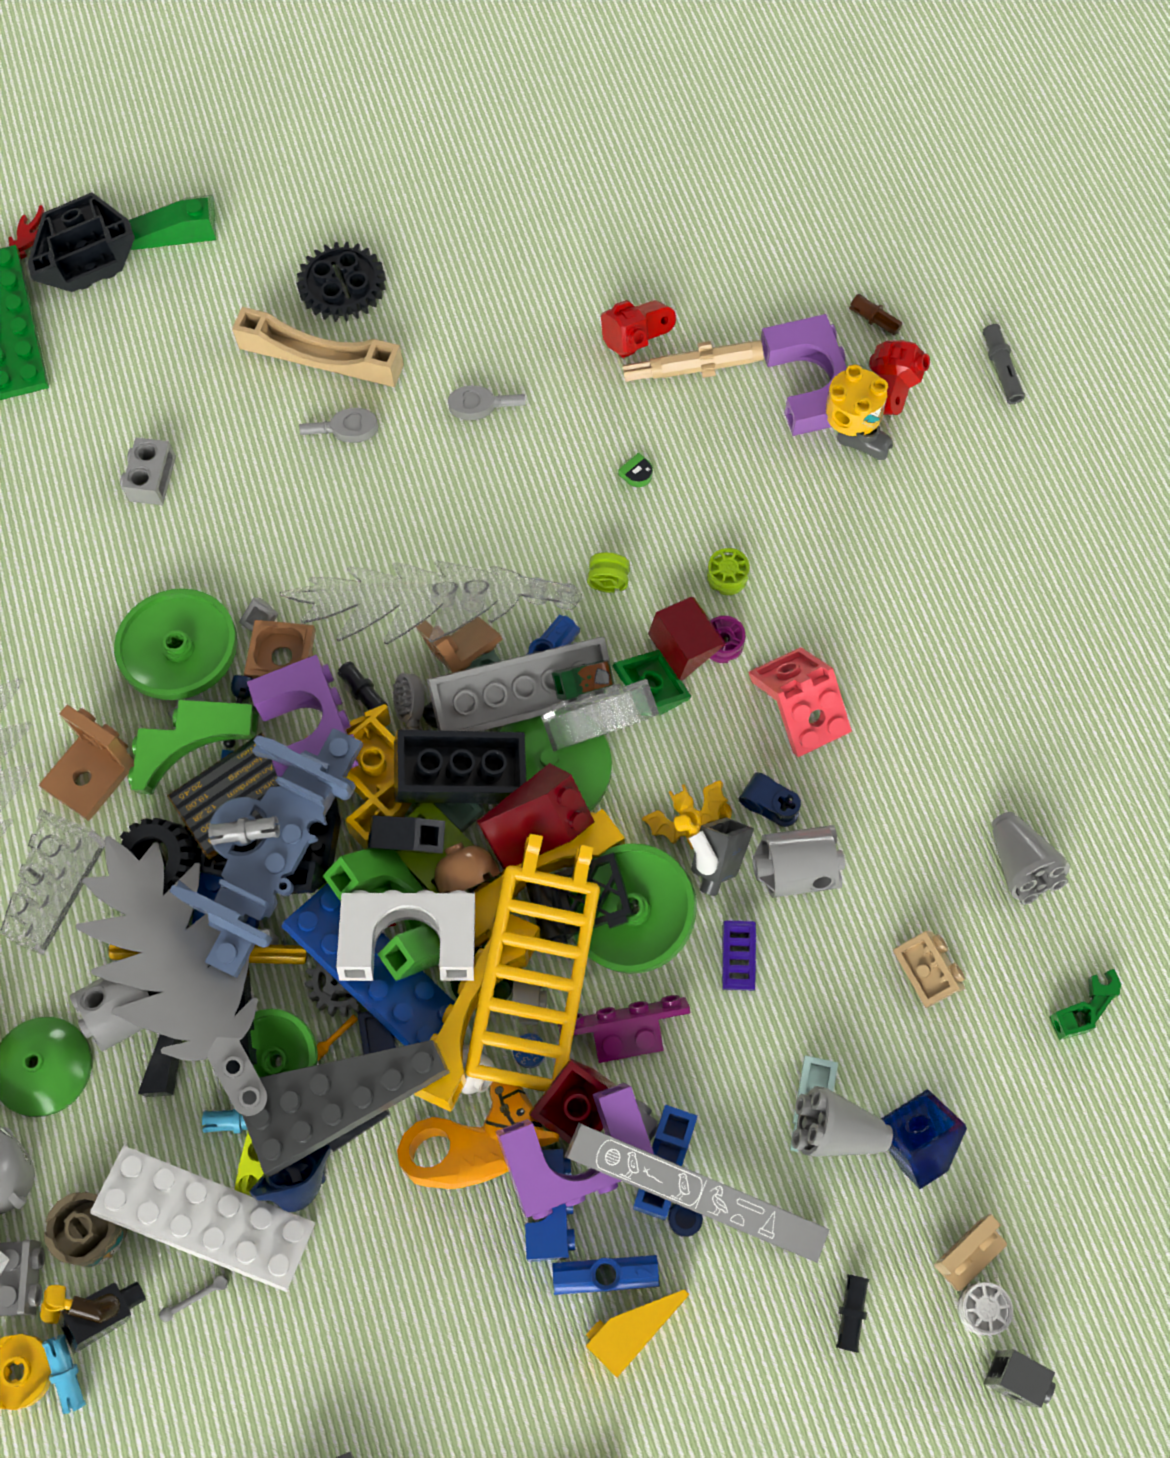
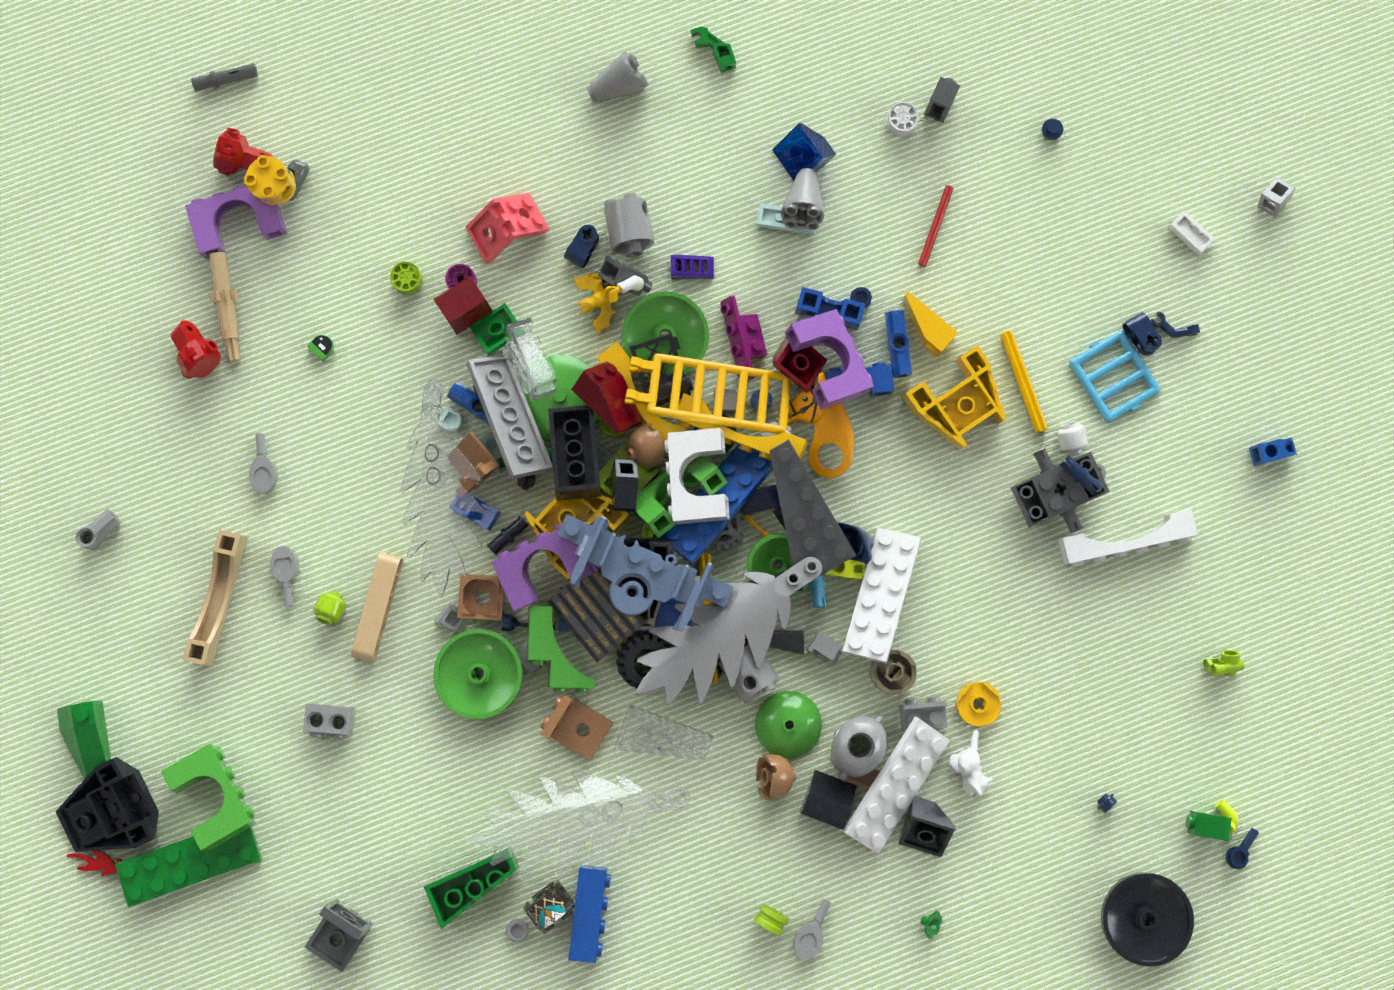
camera: 95 degrees left, 15 degrees up
torso [40,1281,146,1354] -> none
medium azure pin [42,1334,86,1414] -> none
light grey hinge [159,1275,228,1322] -> none
light grey pin [208,816,280,845] -> none
black gear [296,242,386,322] -> none
light grey piece [393,673,425,730] -> none
leg [551,660,614,700] -> none
light grey tile [565,1123,830,1263] -> none
lime wheel [587,552,630,593] -> none
black pin [836,1274,870,1353] -> none
reddish brown axle [849,294,902,335] -> none
tan bracket [893,931,966,1008] -> none
tan bracket [933,1214,1007,1291] -> none
none -> light grey piece [75,509,121,550]
none -> bright green arch [161,744,256,852]
none -> lime head [313,591,347,625]
none -> tan beam [351,552,403,663]
none -> light aqua tile [436,406,463,432]
none -> blue slope [449,494,501,531]
none -> light grey brick [806,631,842,663]
none -> yellow wedge [901,345,1006,450]
none -> red bar [918,185,954,267]

